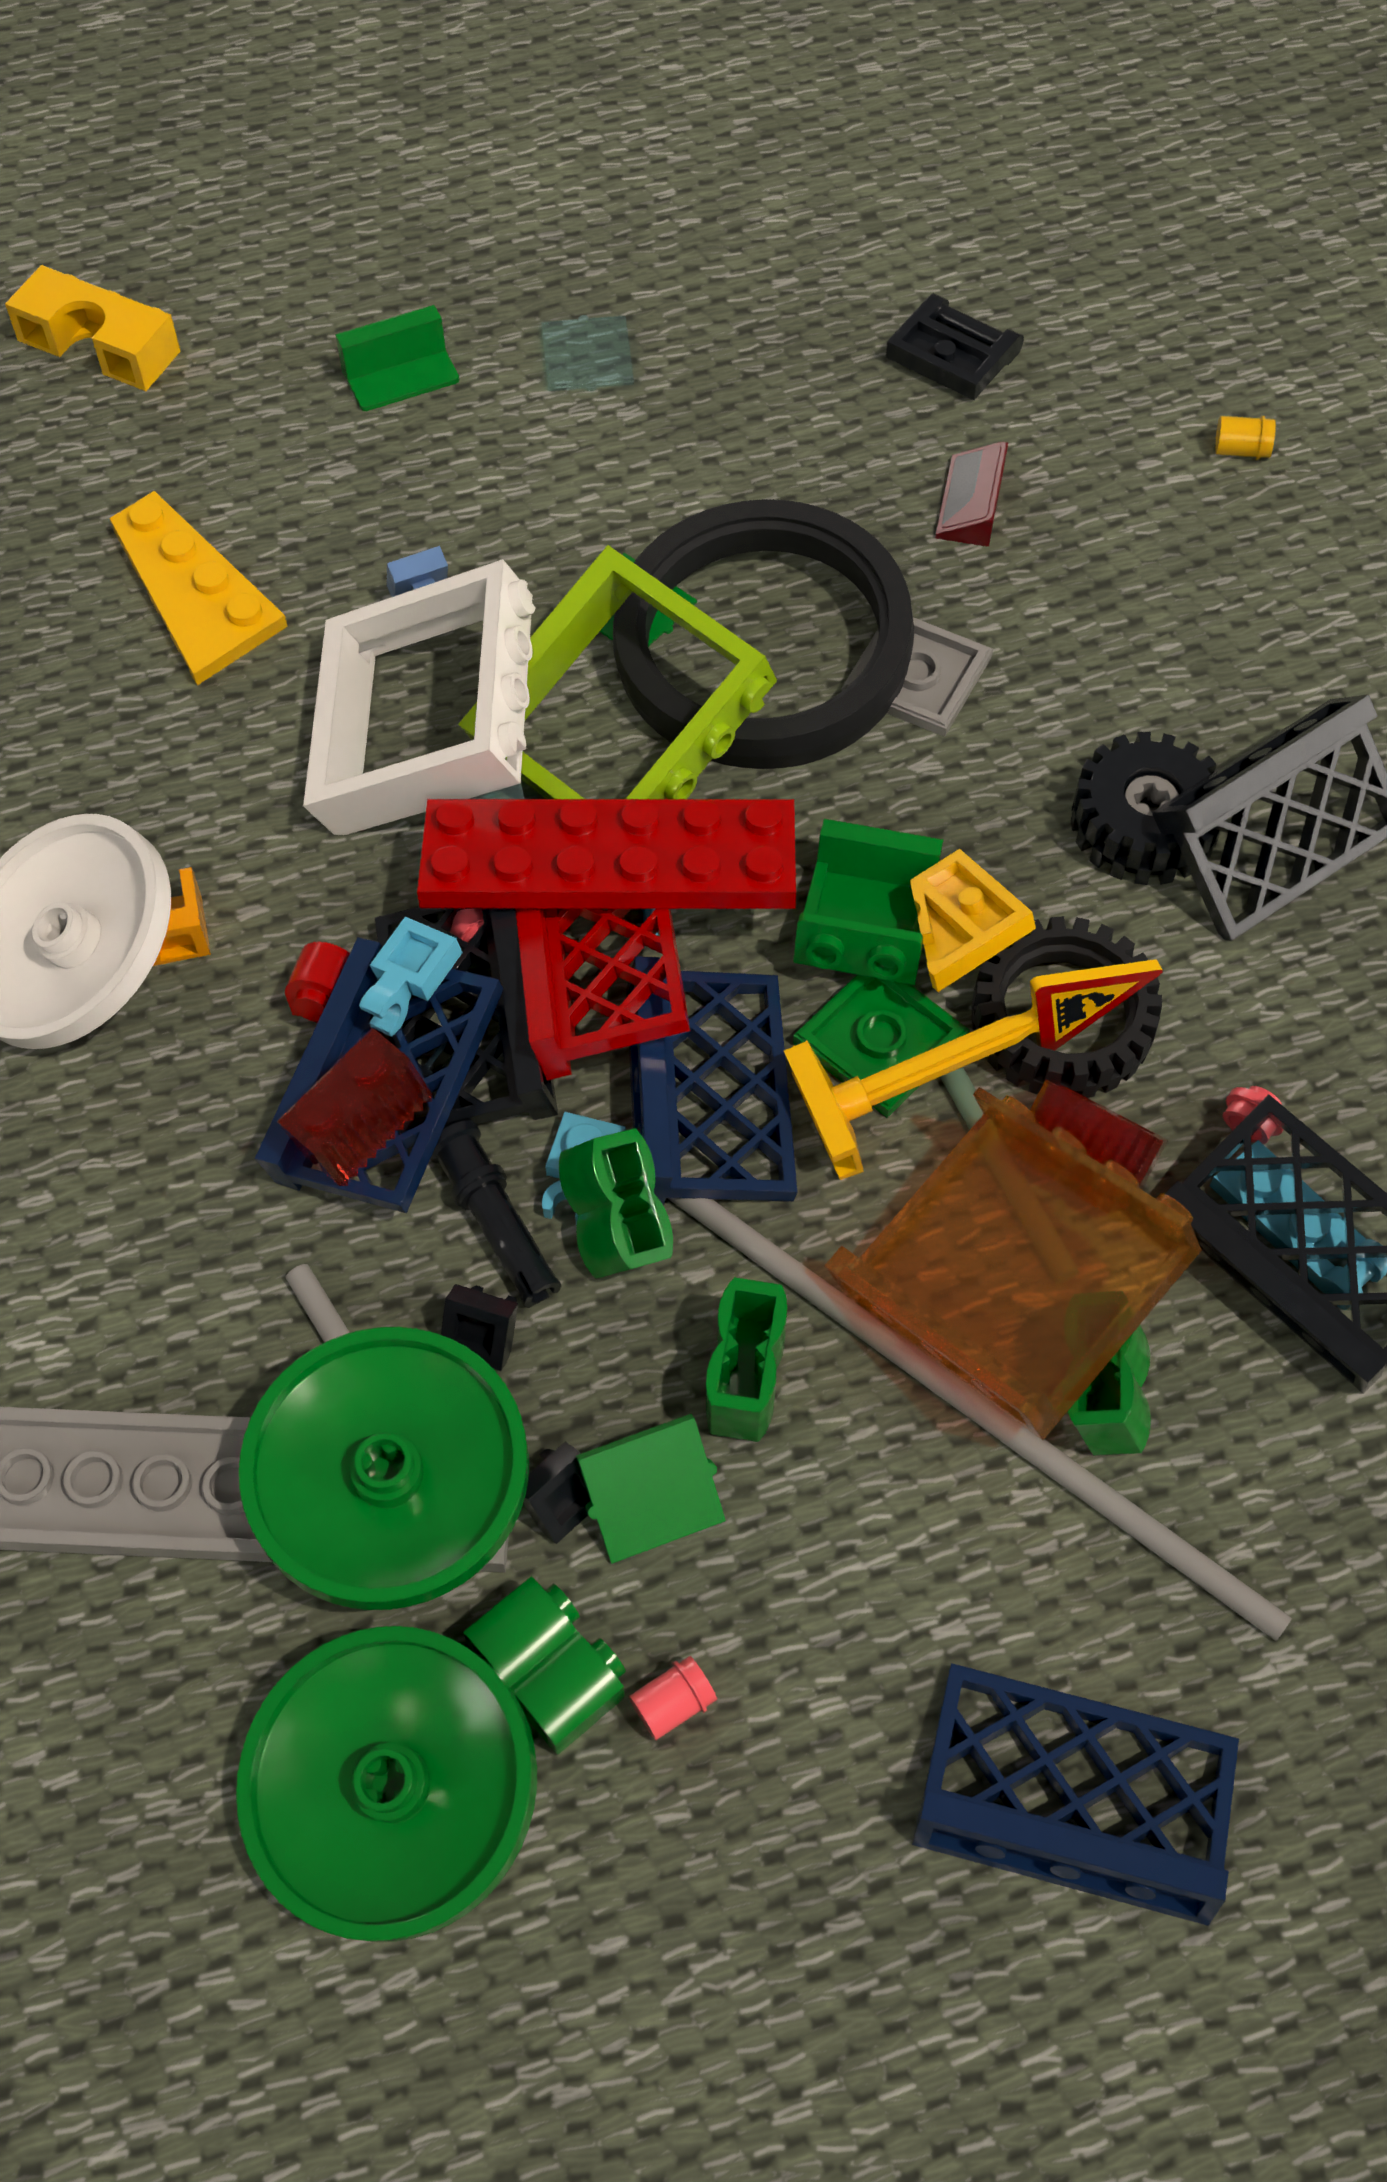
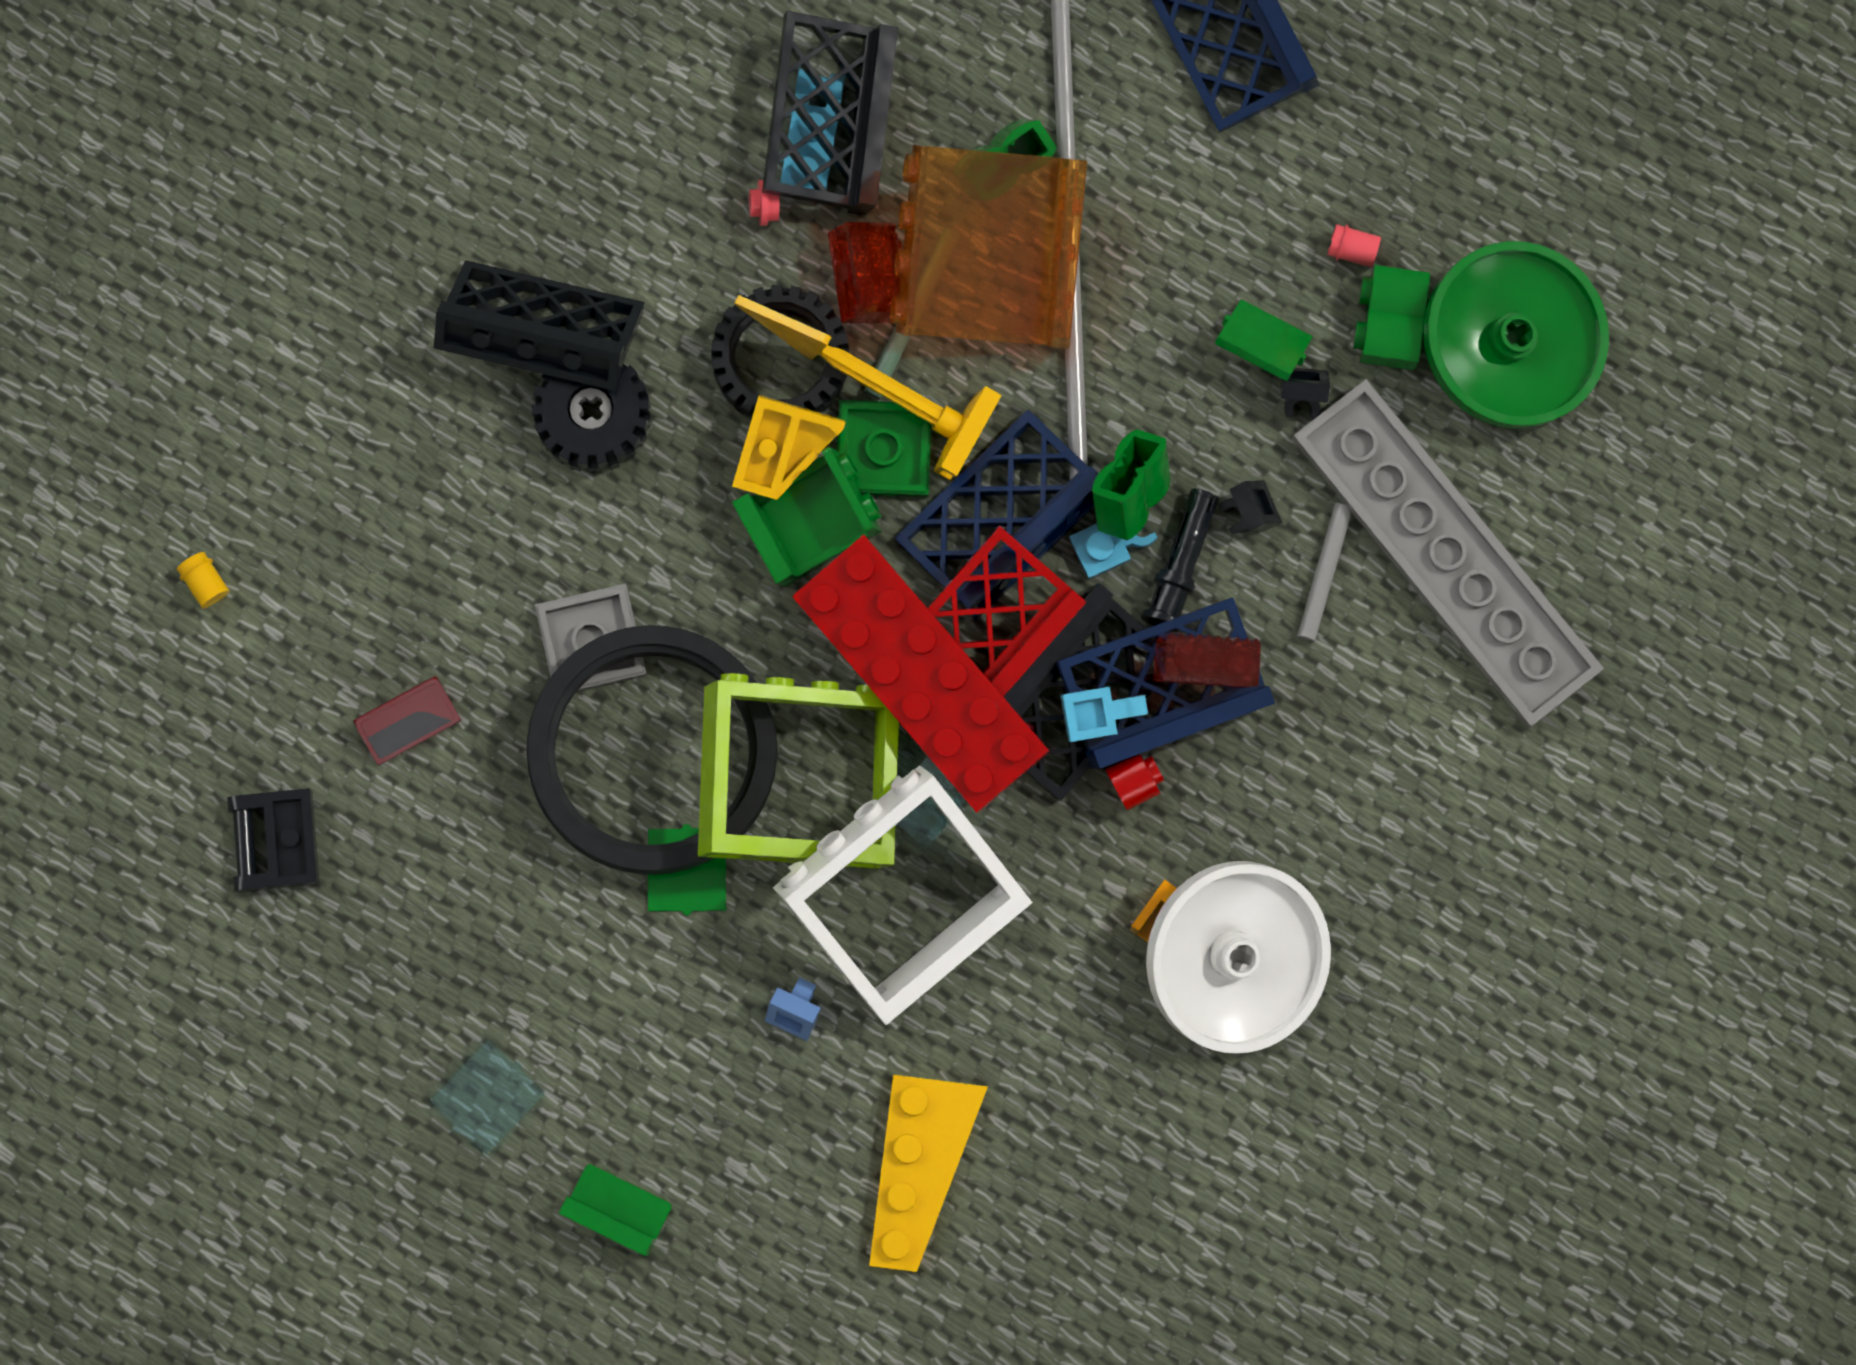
camera: 130 degrees left, 20 degrees up
green dish [239,1327,529,1610] -> none
green brick [706,1277,787,1442] -> none

